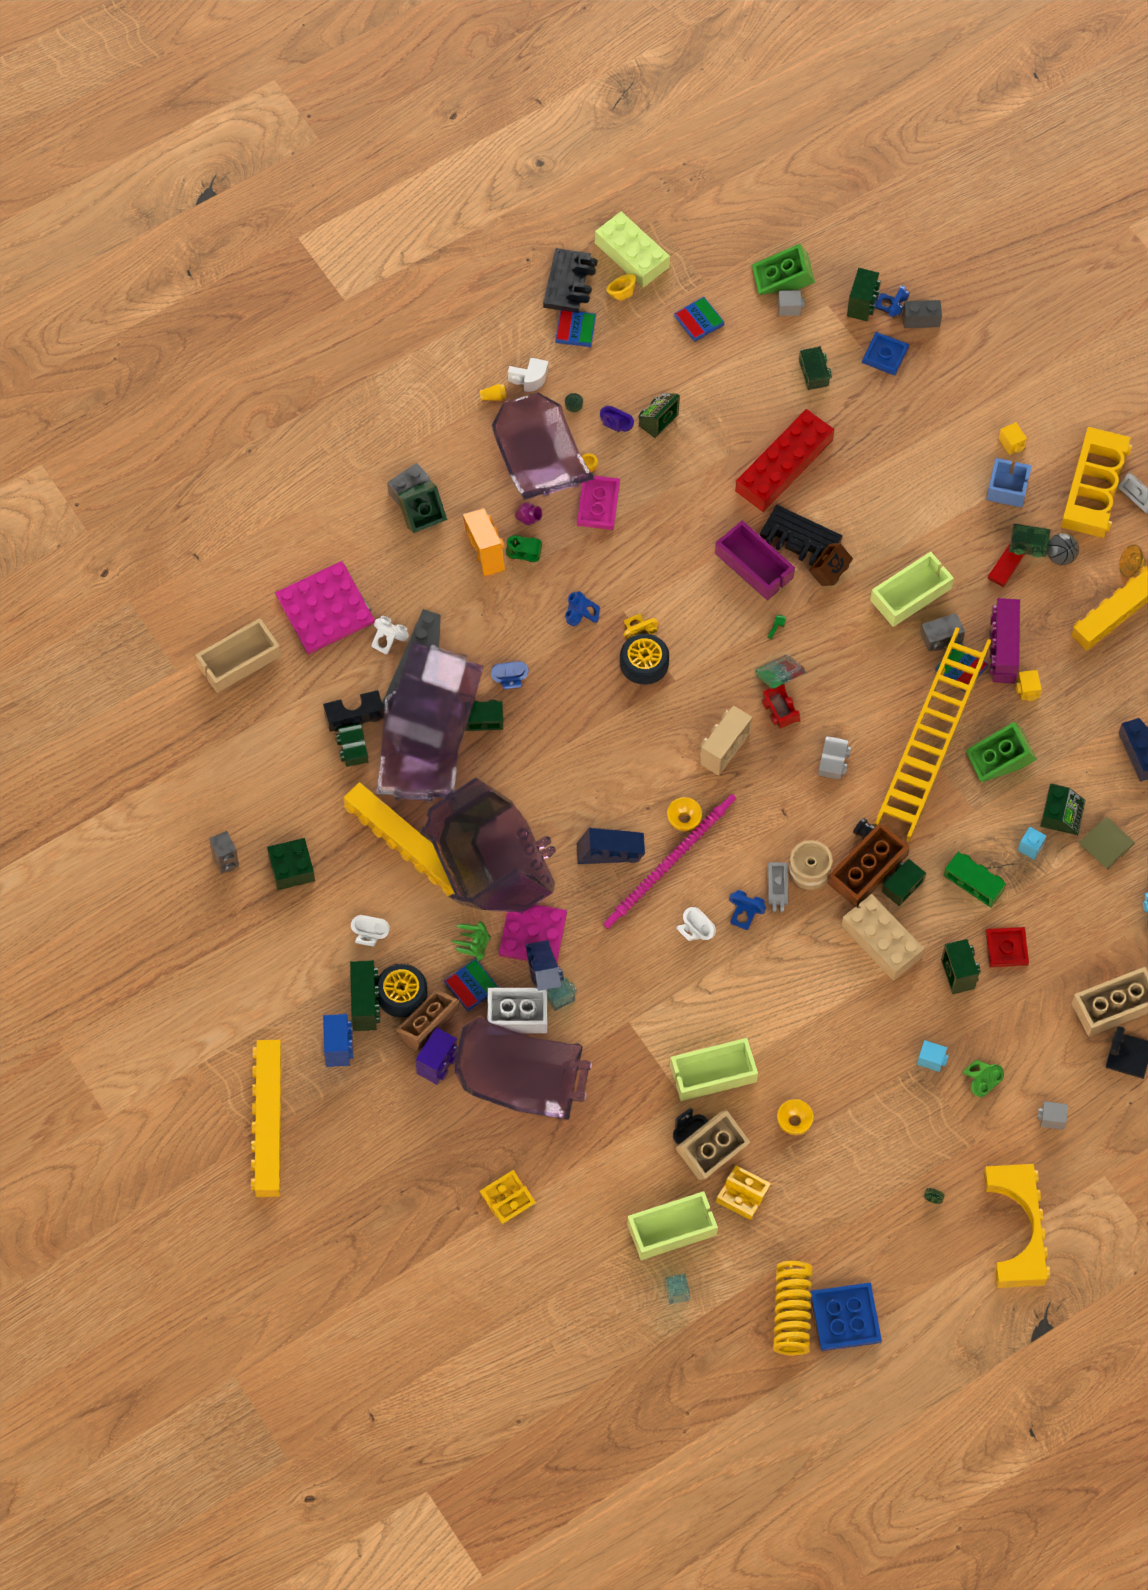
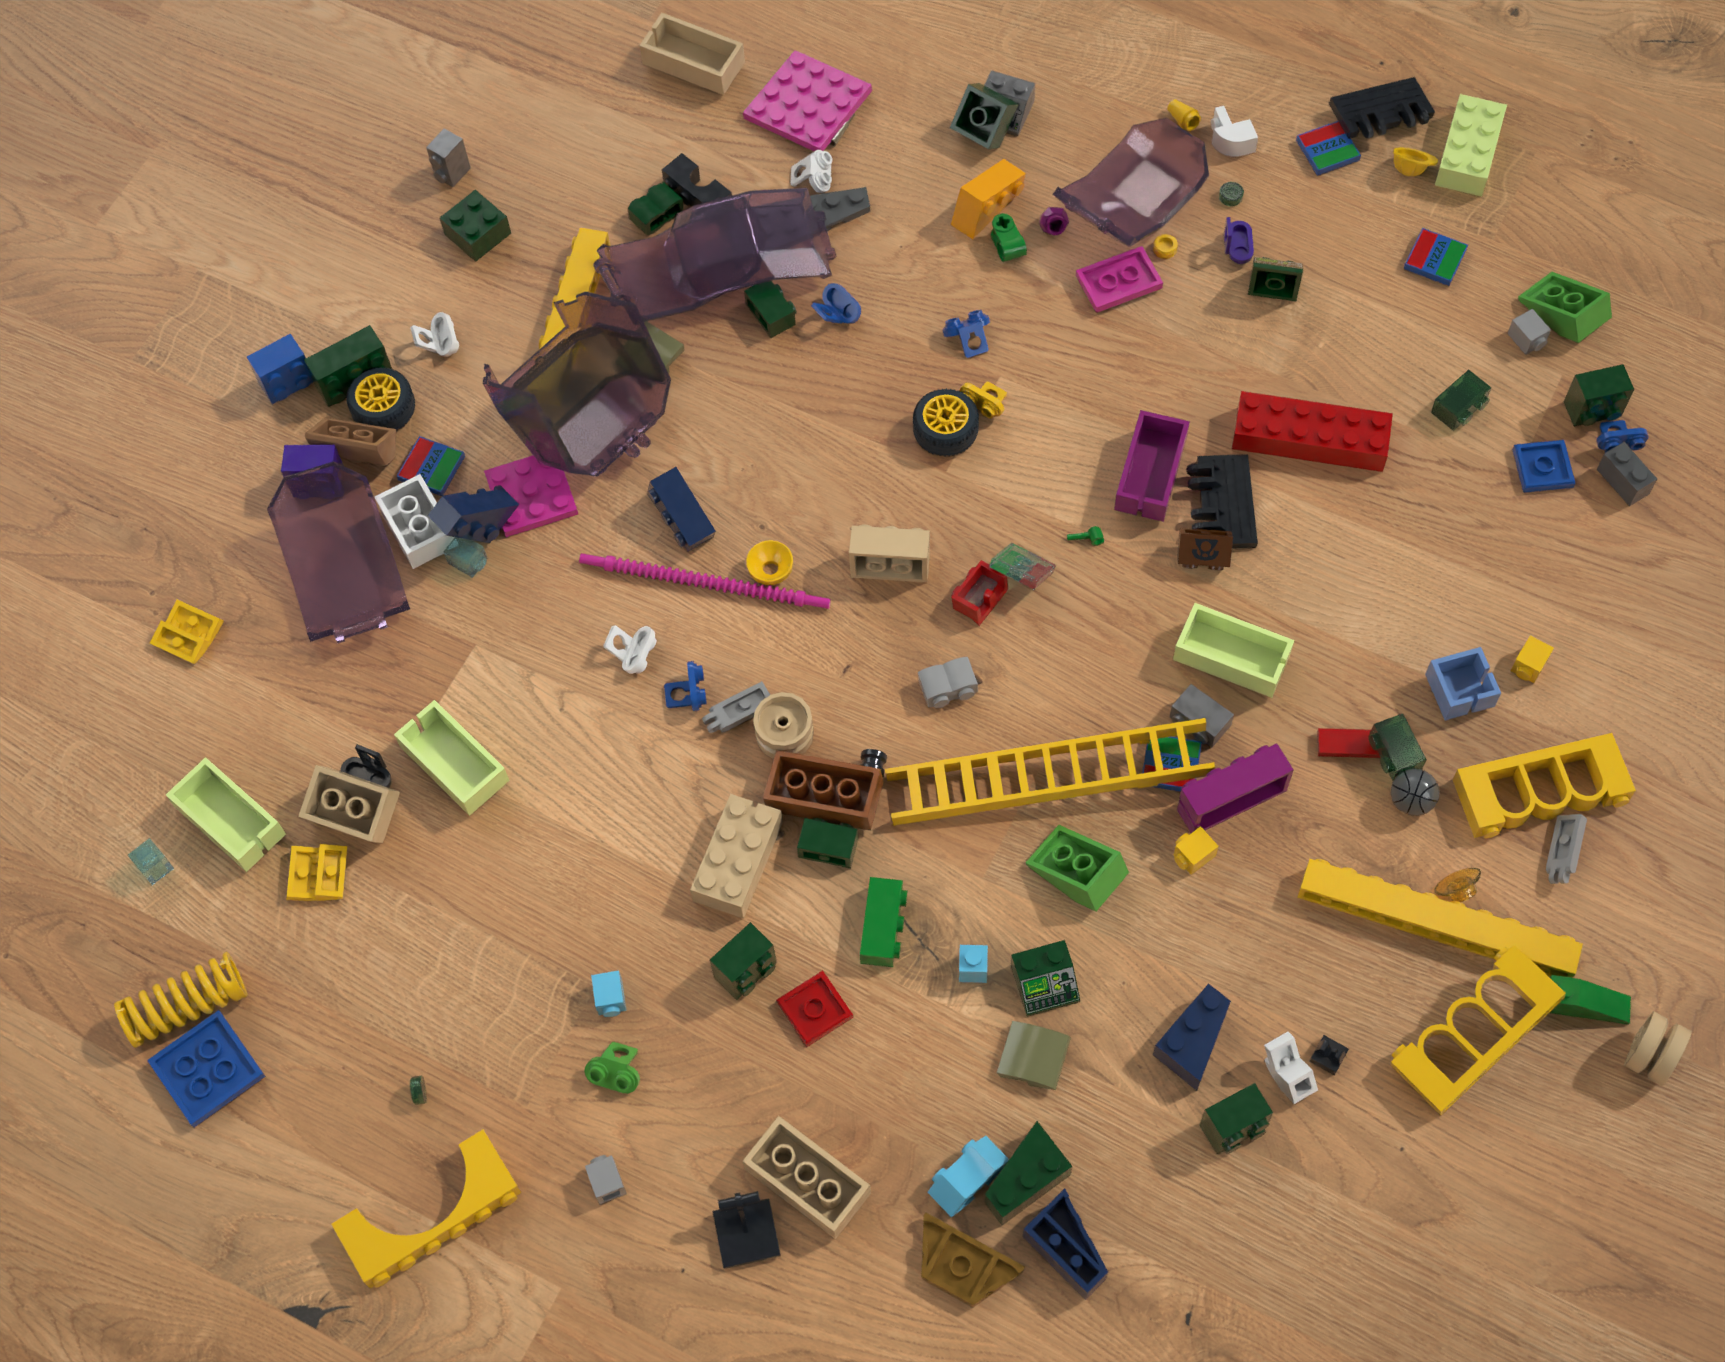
camera: 65 degrees right, 0 degrees up
yellow brick [251,1040,282,1197] -> none
bright green piece [451,921,491,961] -> none
yellow piece [777,1099,814,1135] -> none

